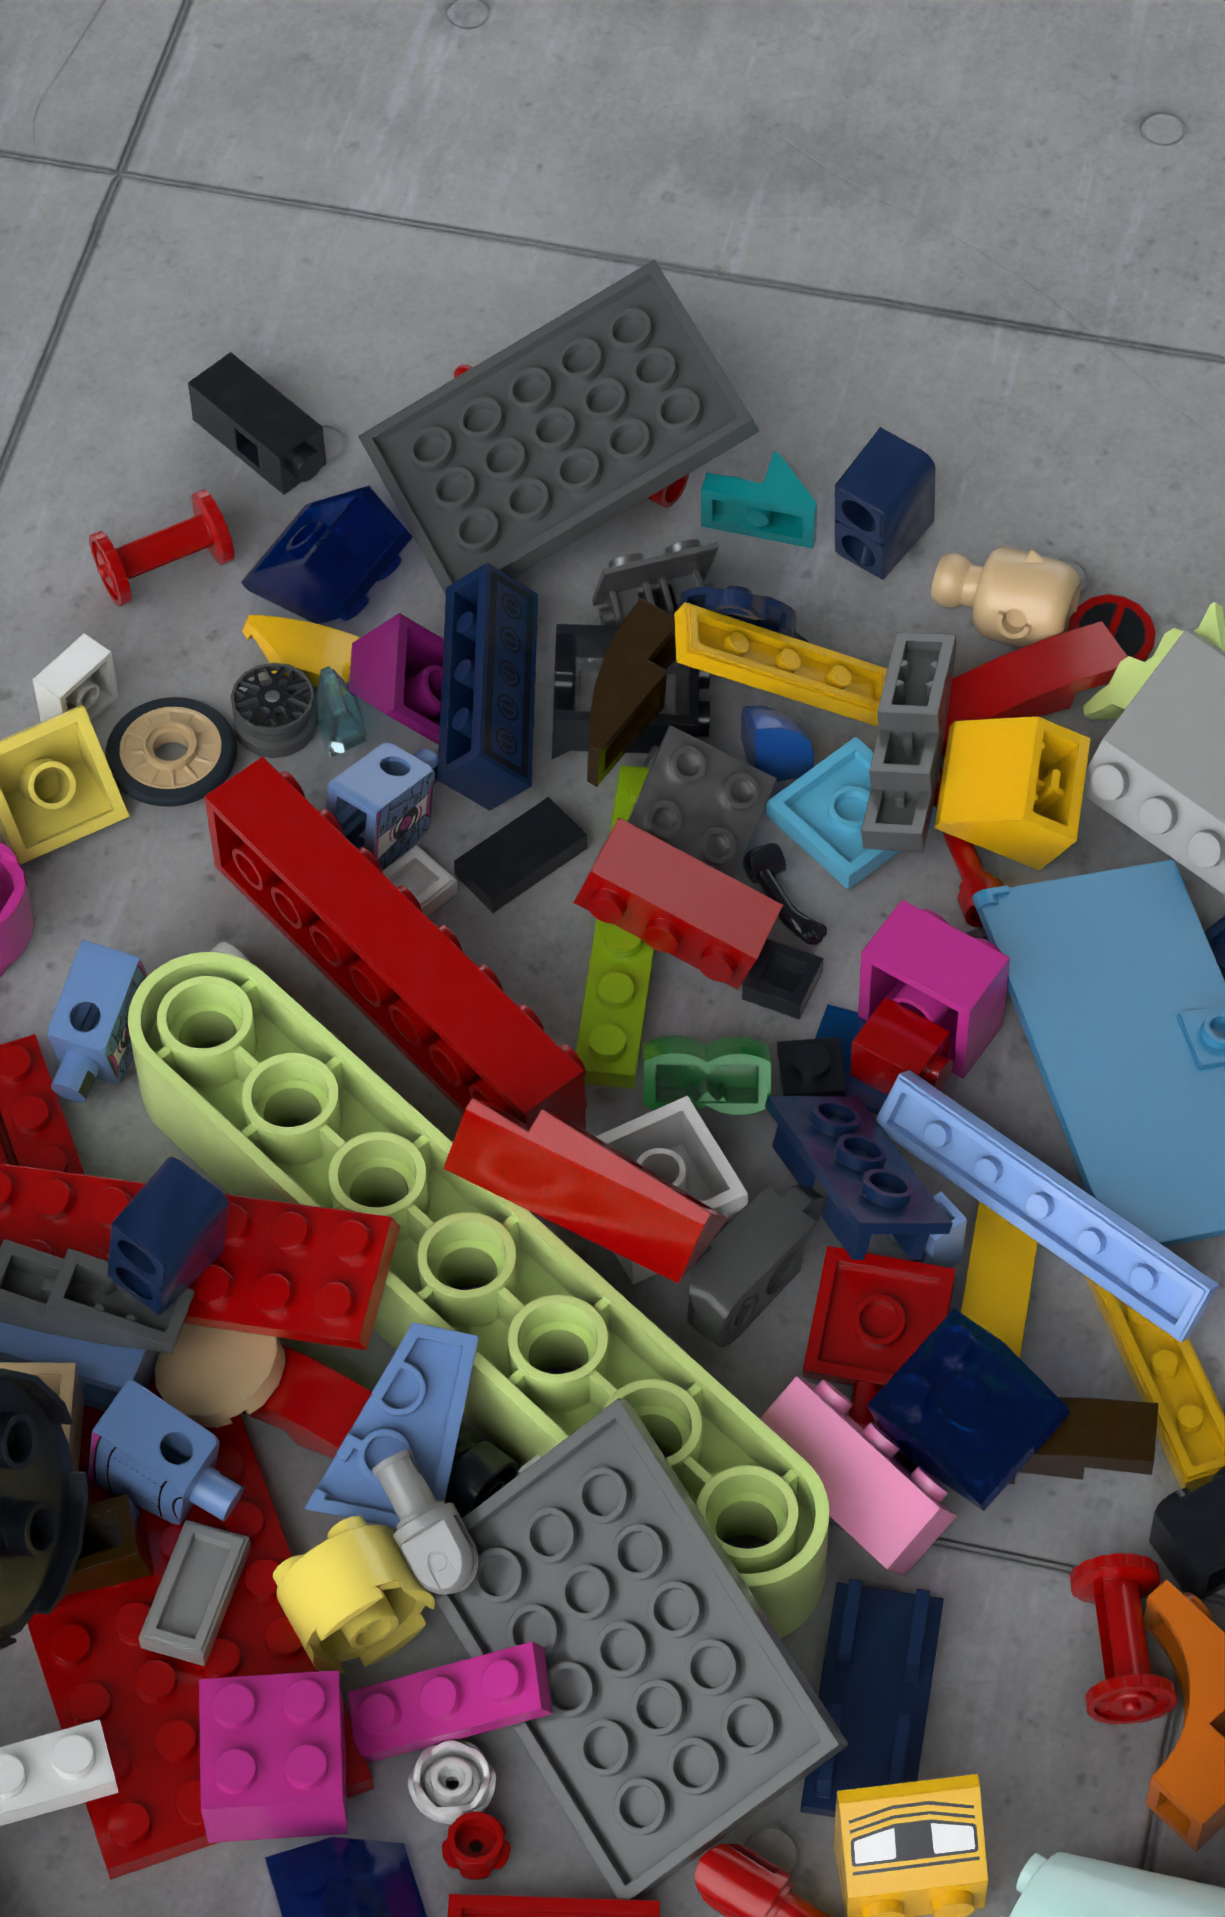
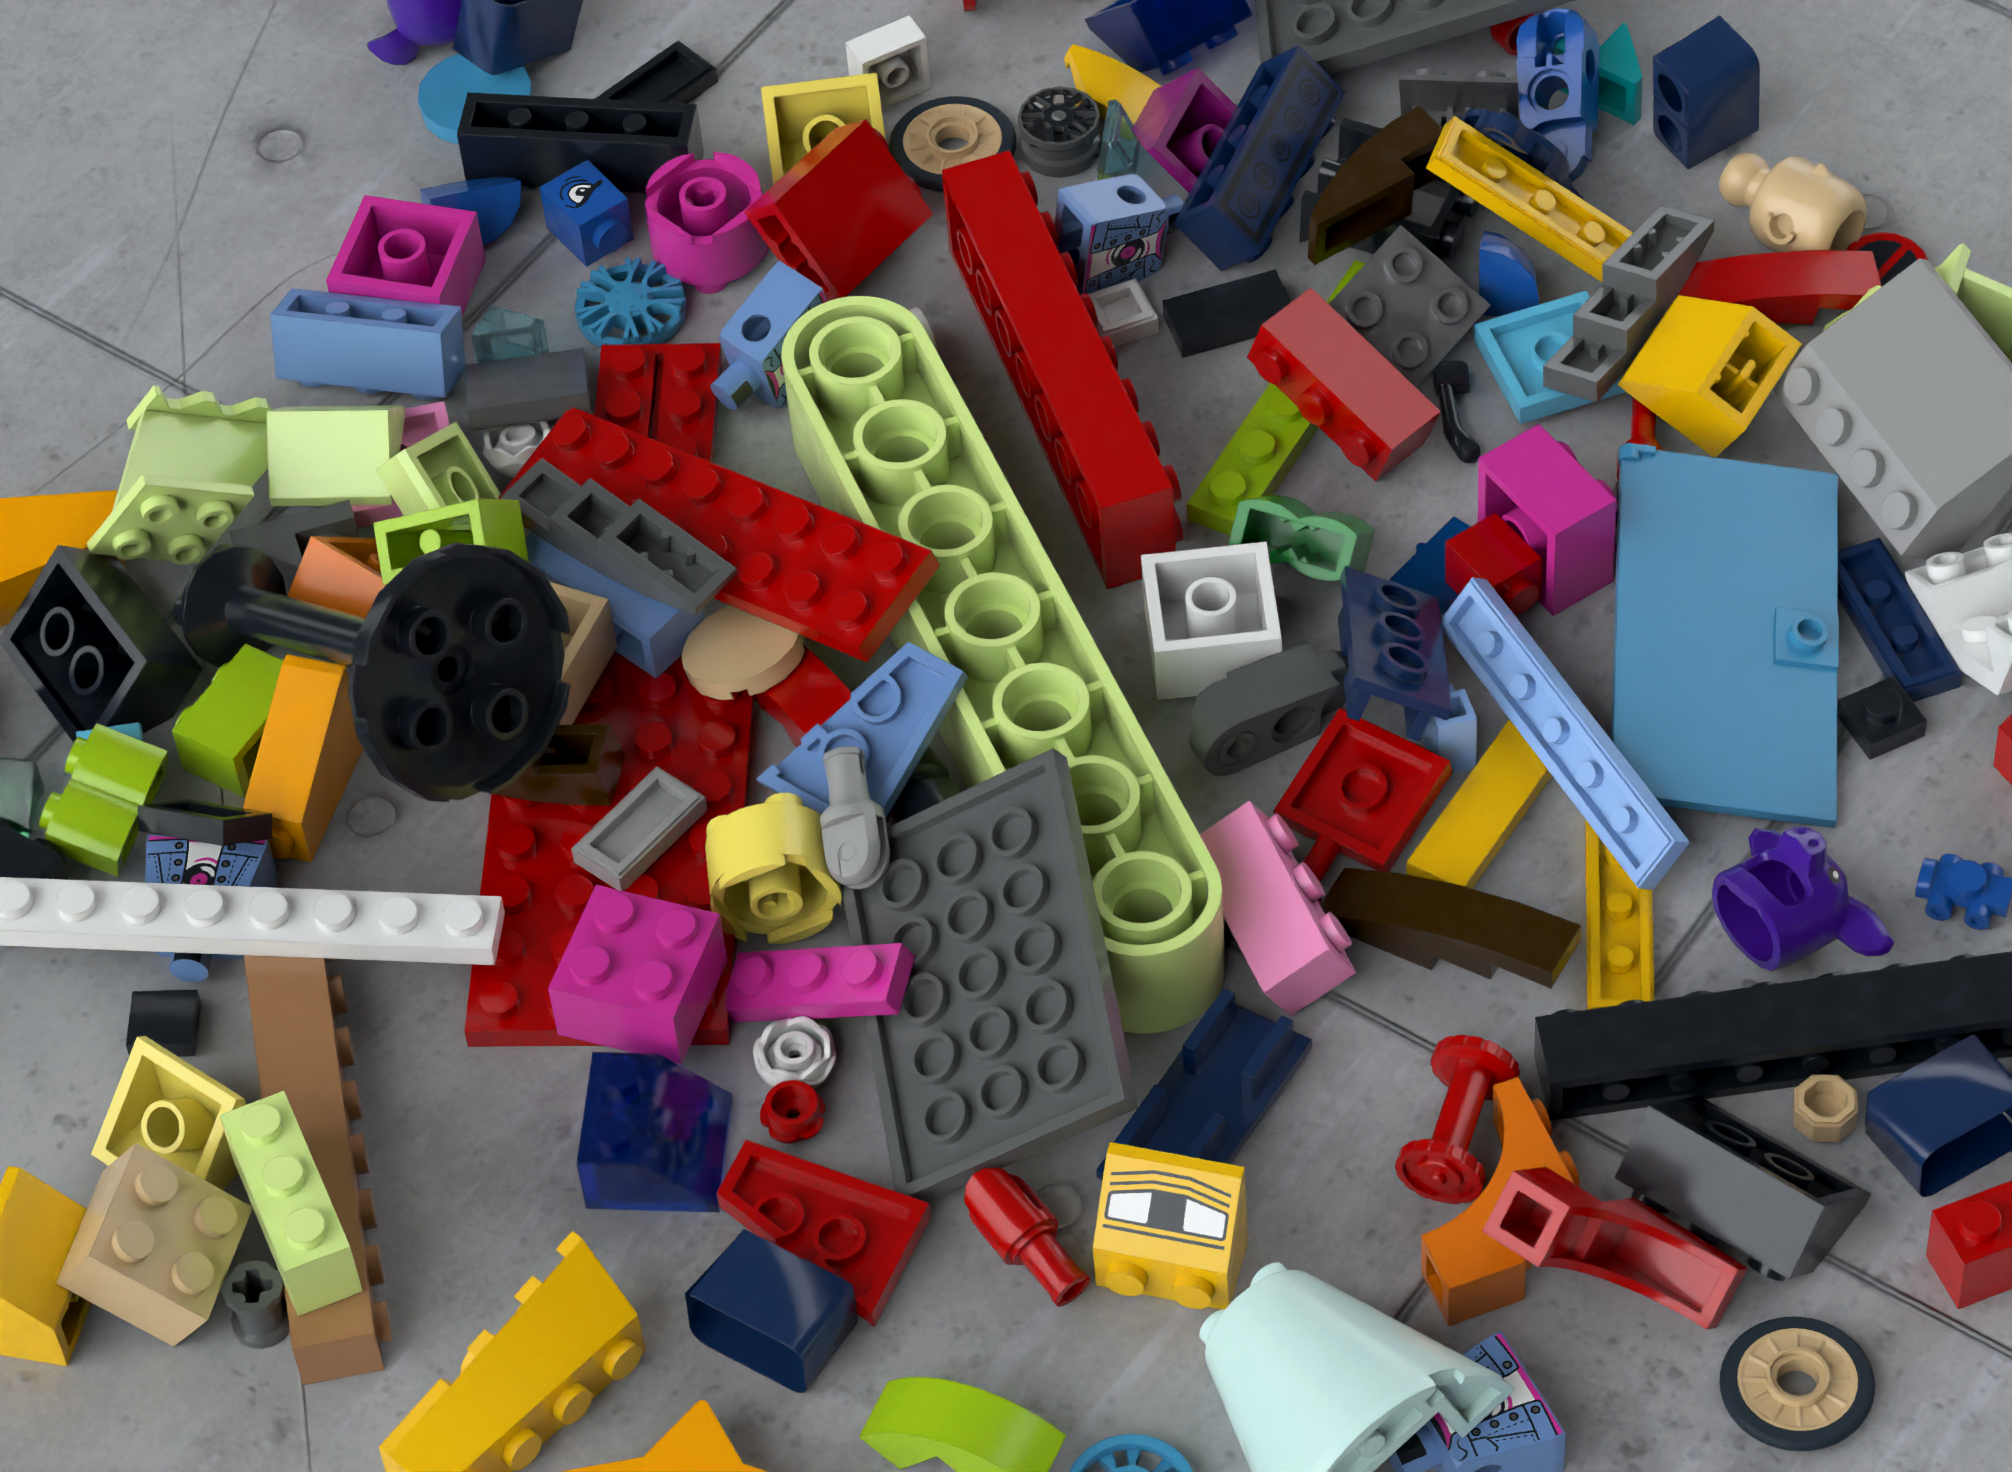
camera: 25 degrees right, 5 degrees down
medium blue torso [88,1378,245,1525] -> none
dark blue piece [107,1157,230,1315] -> none
red slope [443,1098,728,1284] -> none
black plate [742,938,824,1020] -> none
black plate [777,1037,846,1097] -> none
clear blue slope [867,1309,1070,1511] -> none
none -> red brick [744,119,933,301]
none -> blue piece [1516,8,1600,182]

